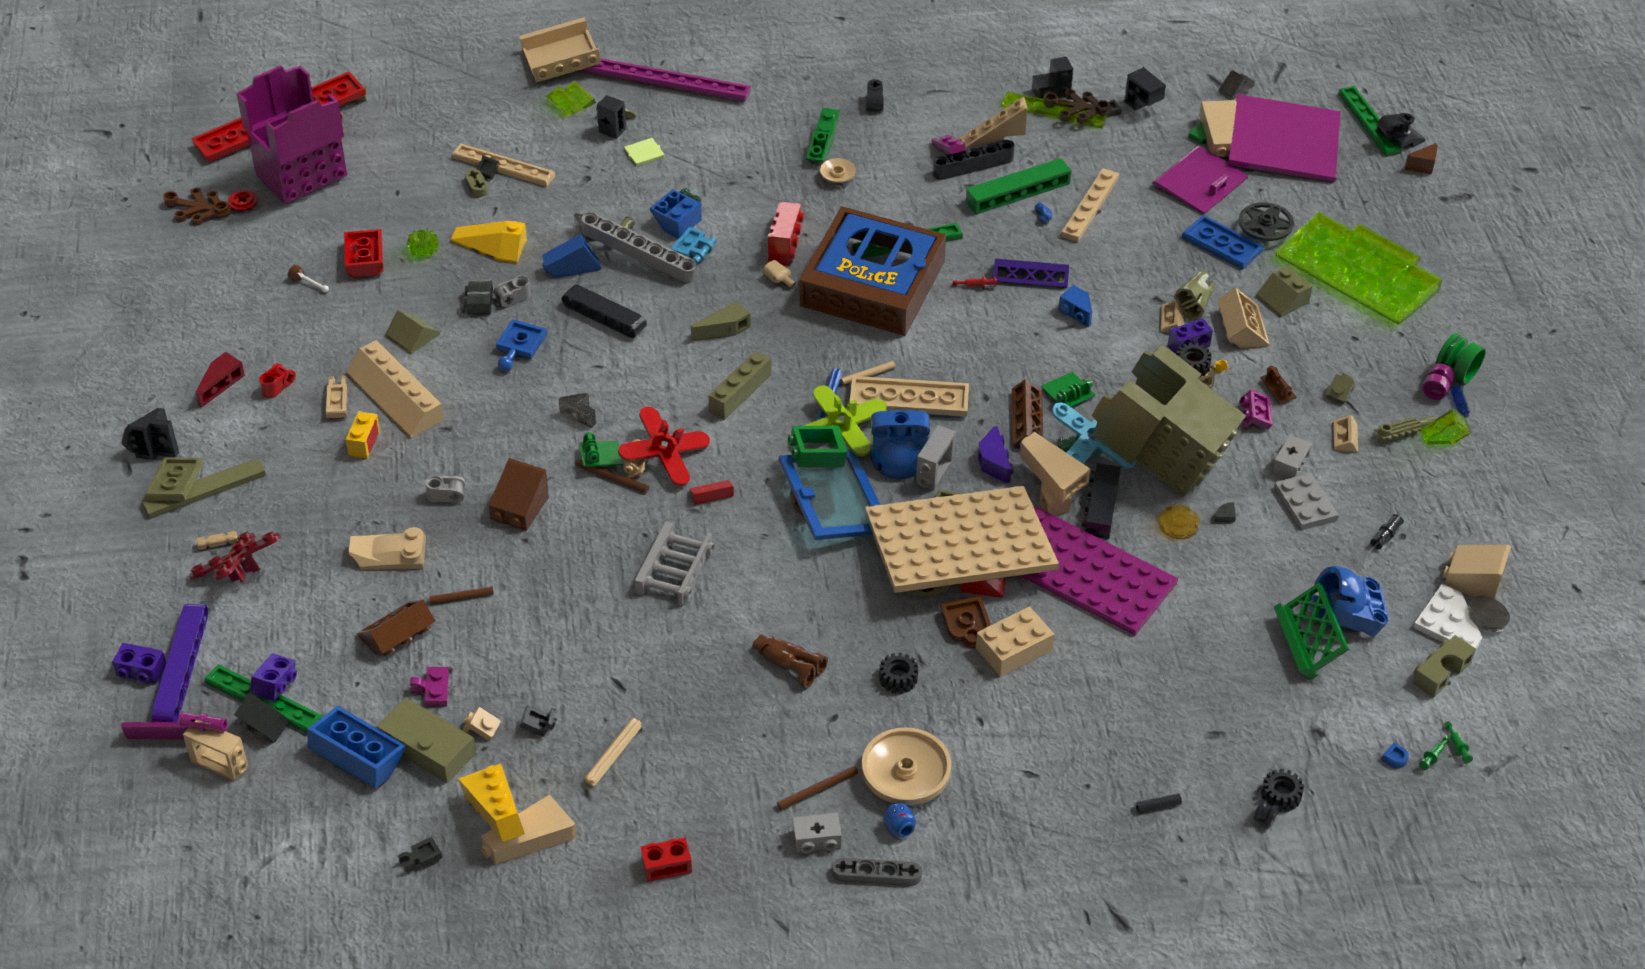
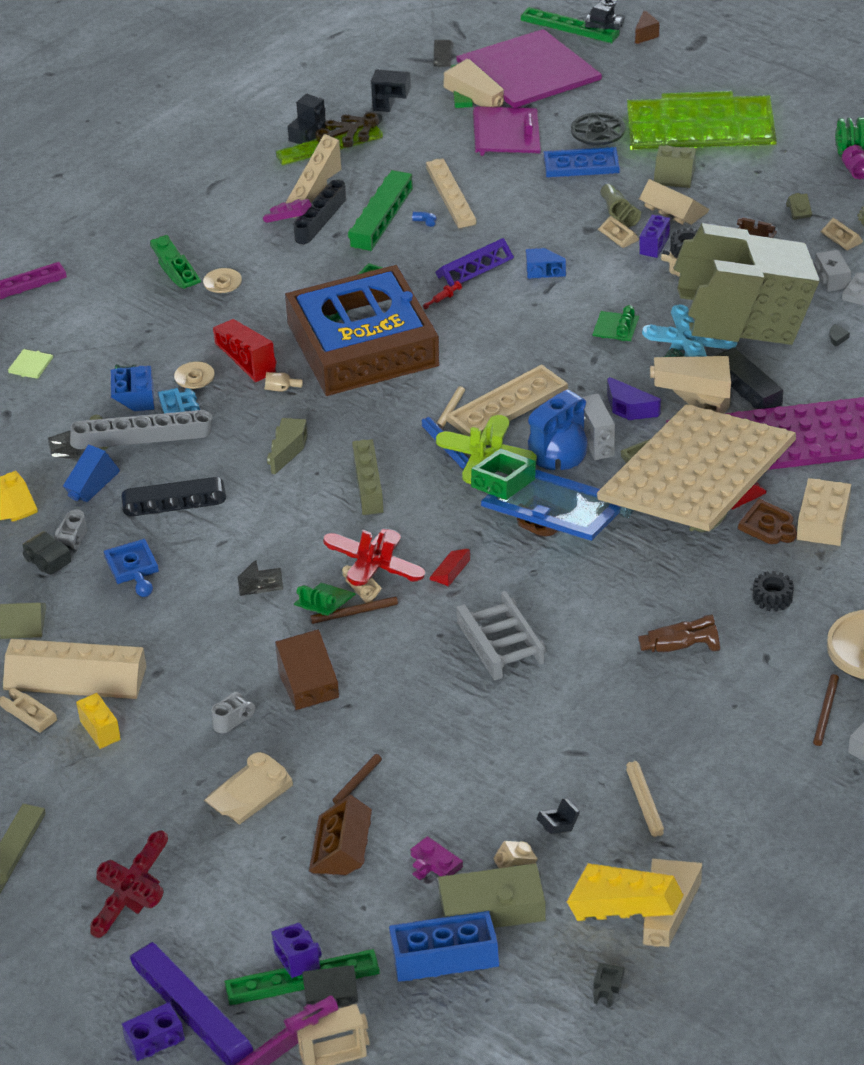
camera: 40 degrees left, 5 degrees down
tan axle [196,531,238,550] -> none
red brick [640,837,692,882] -> none
black piece [866,79,884,111] -> none
reddish brown fence [1012,379,1043,448] -> none
clear yellow tile [1159,505,1200,540] -> none
none -> tan dish [174,362,215,389]

